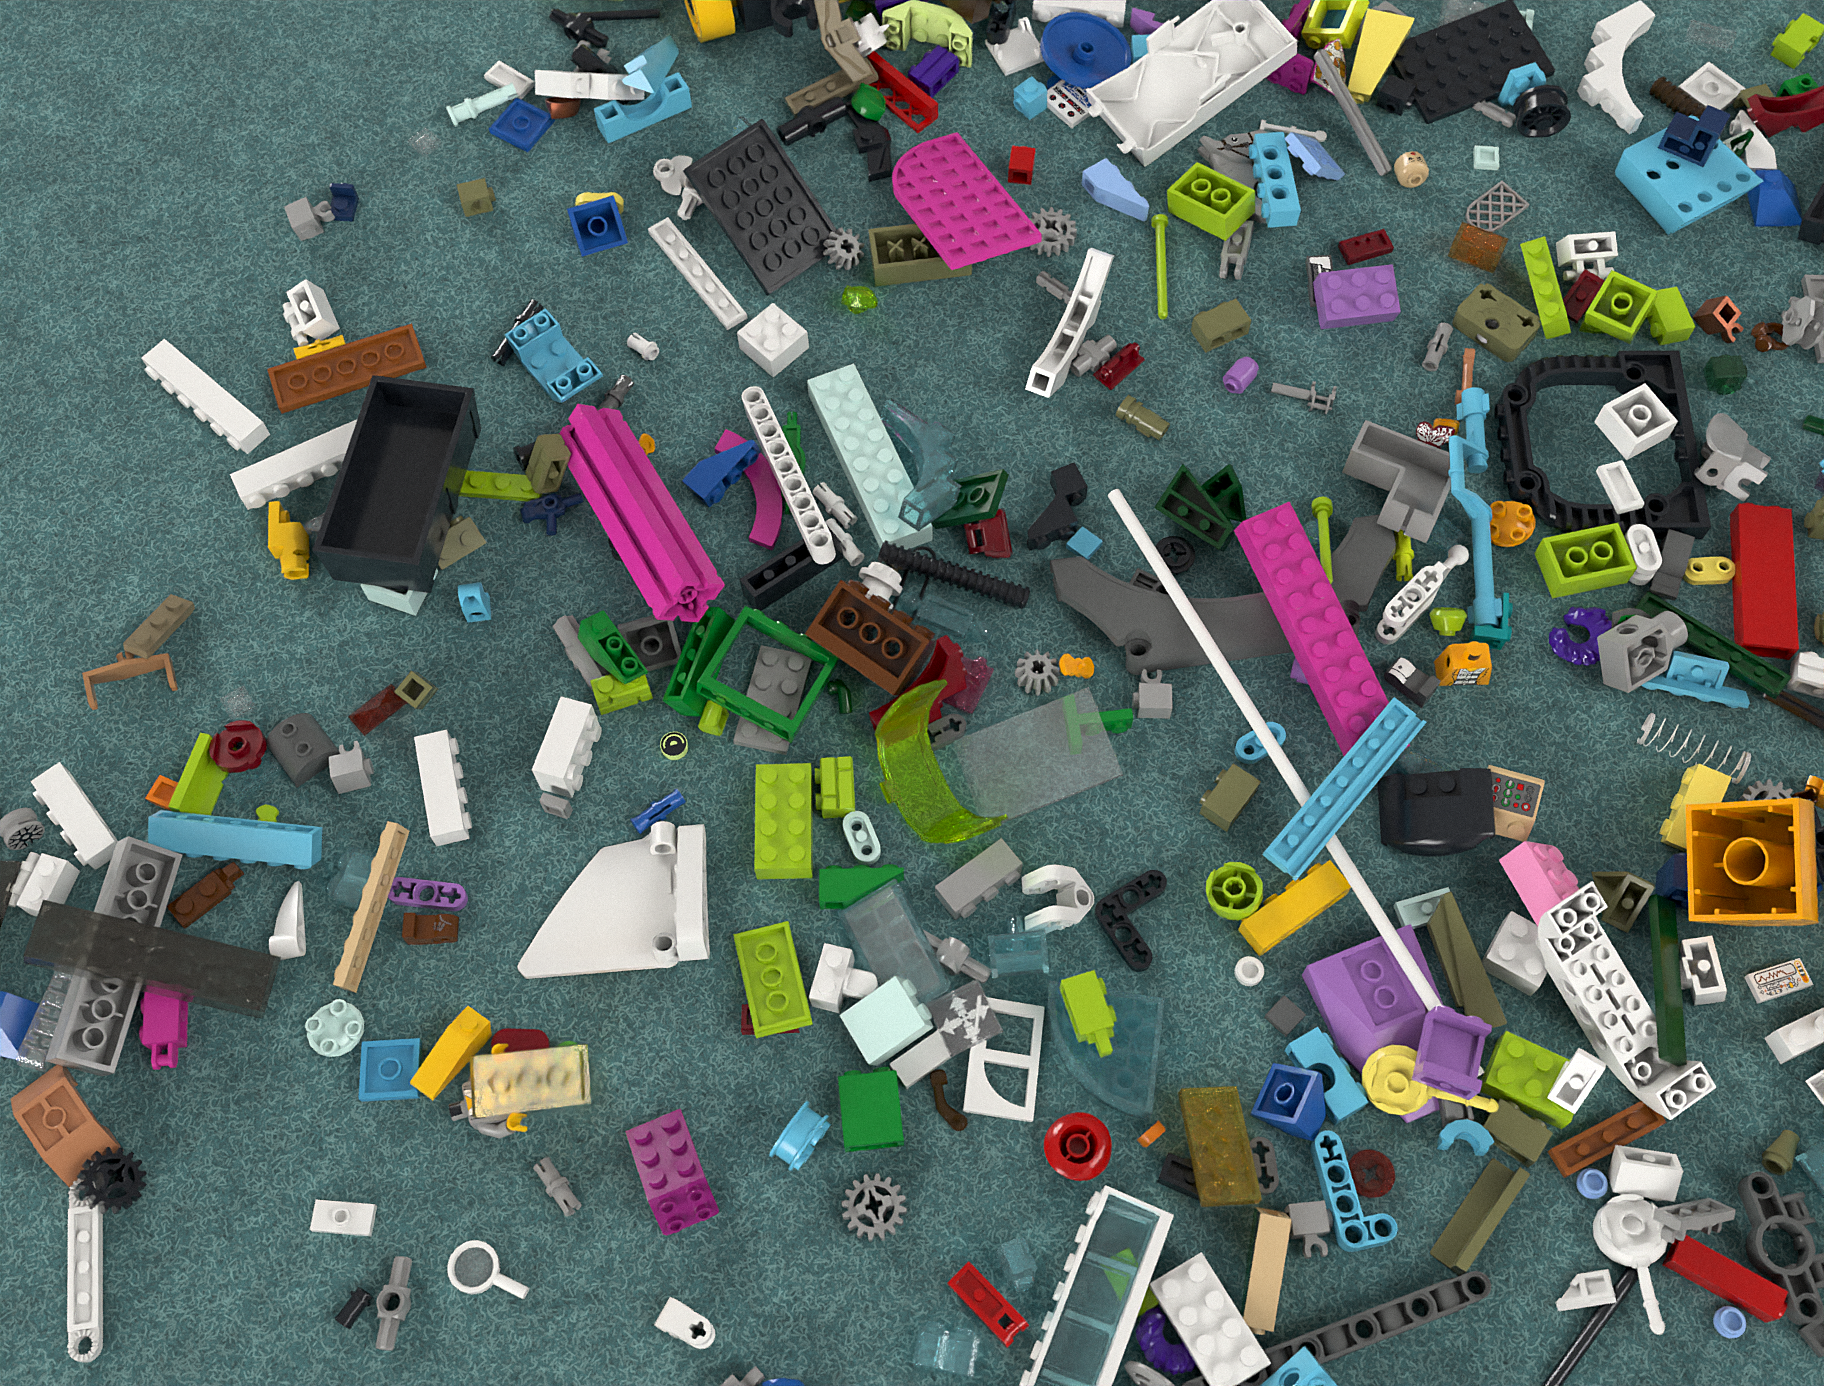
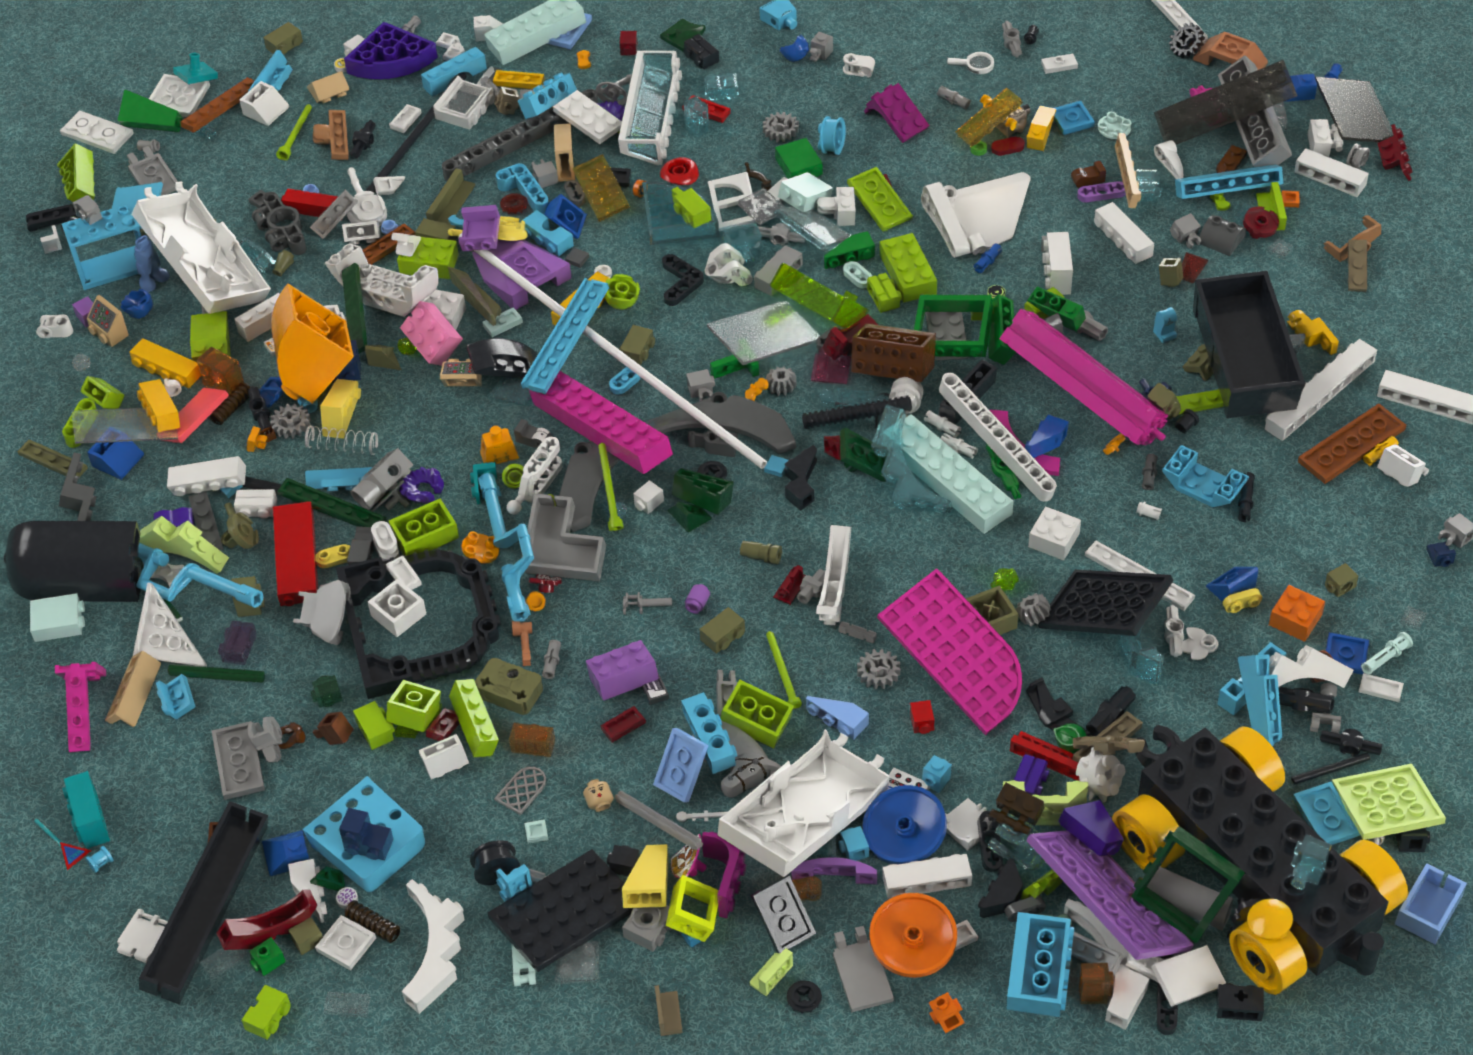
camera: 165 degrees right, 15 degrees down
none -> orange brick [1269,585,1325,642]

